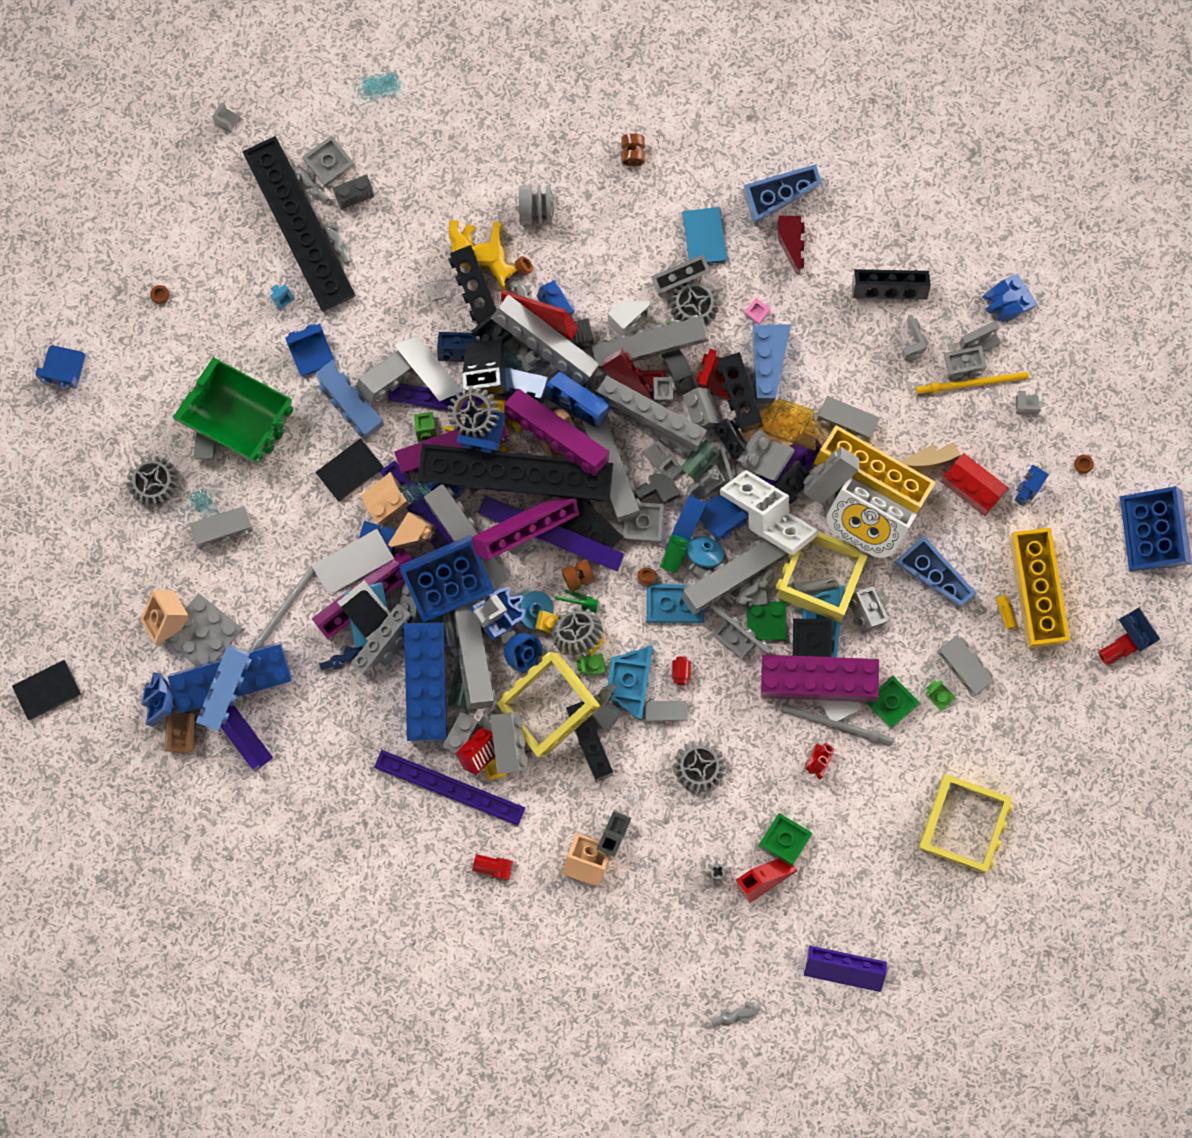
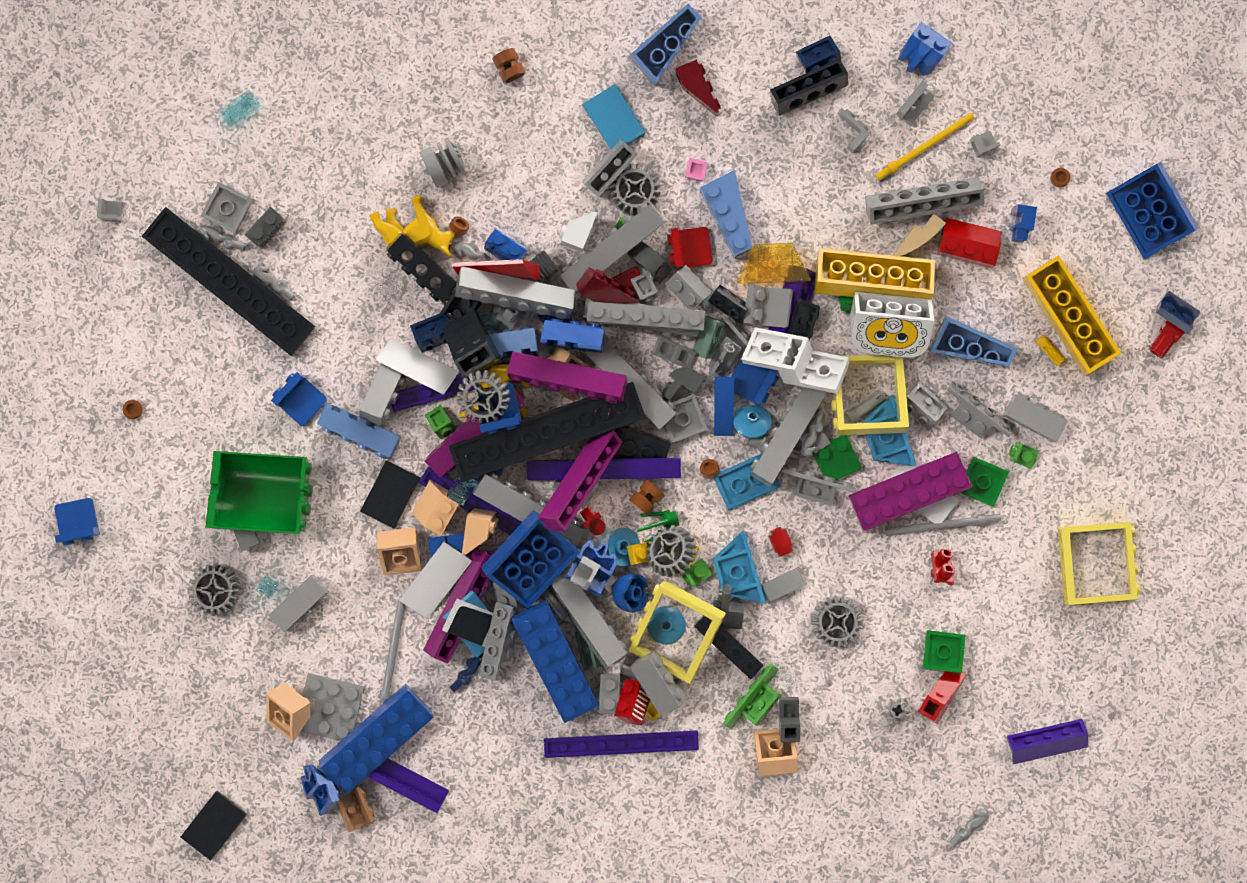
camera: 25 degrees left, 10 degrees up
medium blue wedge [196,645,252,731] -> none
dark azure tile [270,284,295,310] -> none
red piece [472,854,514,881] -> none
green piece [660,535,689,573] -> none
black brick [717,352,764,433] -> none
black plate [792,618,832,657] -> none
light grey brick [804,447,859,505] -> none
light grey brick [817,396,880,442] -> none
light grey bracket [944,346,987,381] -> none
none -> light nougat slope [377,528,422,575]
none -> red hips [579,506,606,536]
none -> dark azure dish [647,606,686,645]
none -> bright green bracket [723,663,781,729]
none -> dark blue bracket [796,35,842,74]
none -> light grey brick [865,177,984,224]
none -> light grey bracket [947,381,1014,439]

